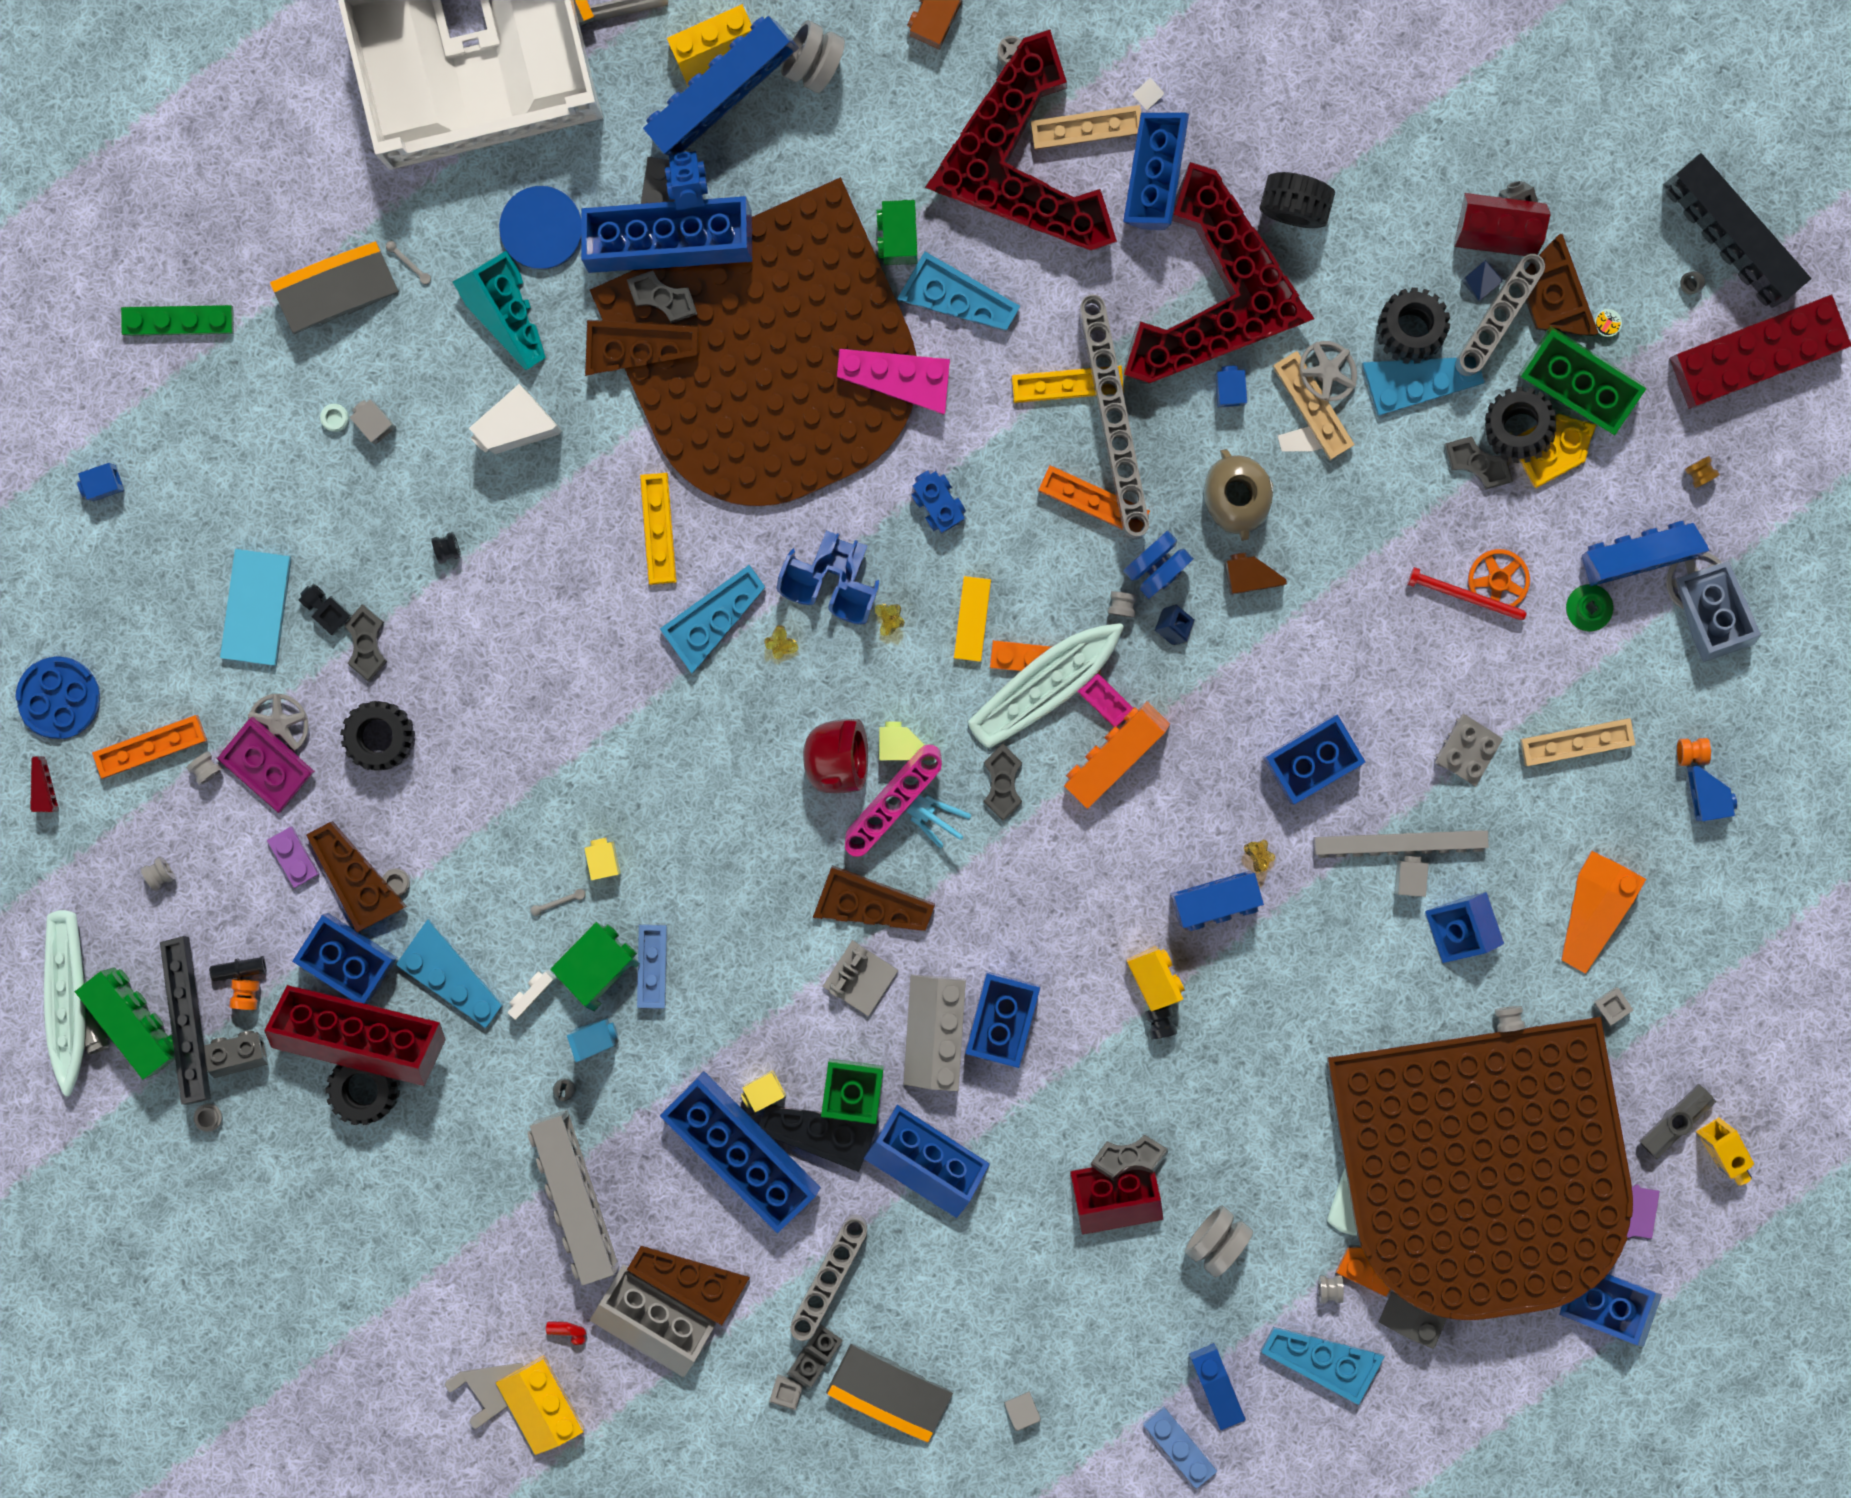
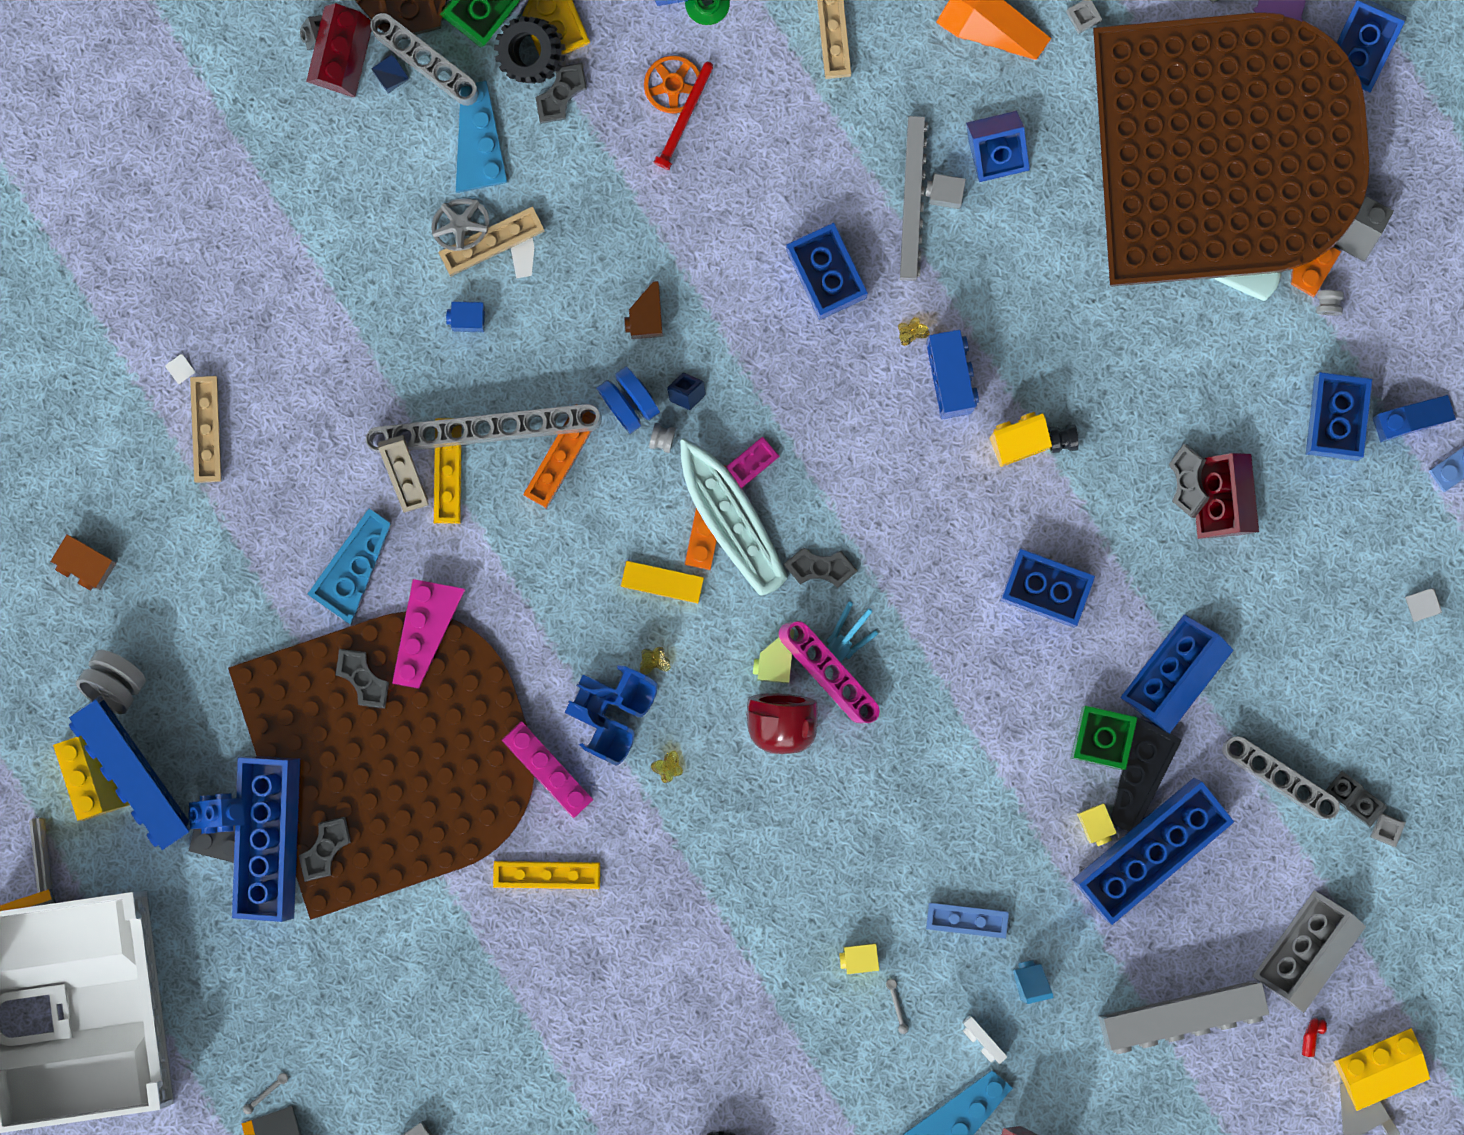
camera: 85 degrees left, 5 degrees down
black wheel [431,532,461,564] -> none
teal wedge [452,251,546,370] -> none
white slope [469,384,562,454] -> none
blue tile [499,186,581,269] -> none
green panel [550,922,640,1012] -> none
dark grey hinge [553,1078,576,1101] -> none
reddish brown wing [585,319,699,376] -> none
reddish brown wing [627,1246,750,1326] -> none
dark azure wing [660,565,766,674] -> none
reddish brown wing [813,865,935,931] -> none
light grey hinge [822,940,898,1016] -> none
dark grey slope [826,1344,953,1442] -> none
green brick [876,200,918,266] -> none
light grey slope [903,974,966,1091] -> none
blue brick [911,470,967,534] -> none
dark red wedge [925,29,1117,251] -> none
light grey wheel [997,36,1022,66] -> none
orange wedge [1064,701,1170,809] -> none
blue slope [1123,112,1189,230] -> none
dark red wedge [1123,162,1315,383] -> none
light grey wheel [1185,1205,1253,1278] -> none
dark tan piece [1204,449,1273,541] -> none
black tyre [1259,172,1335,228] -> none
dark azure wing [1260,1326,1385,1405] -> none
black tyre [1376,287,1450,364] -> none
light grey hinge [1435,714,1503,786] -> none
light grey wheel [1495,1006,1525,1032] -> none
none -> dark grey tile [336,649,389,709]
none -> plate [378,435,429,513]
none -> dark pink plate [502,722,593,818]
none -> blue brick [1305,372,1372,461]

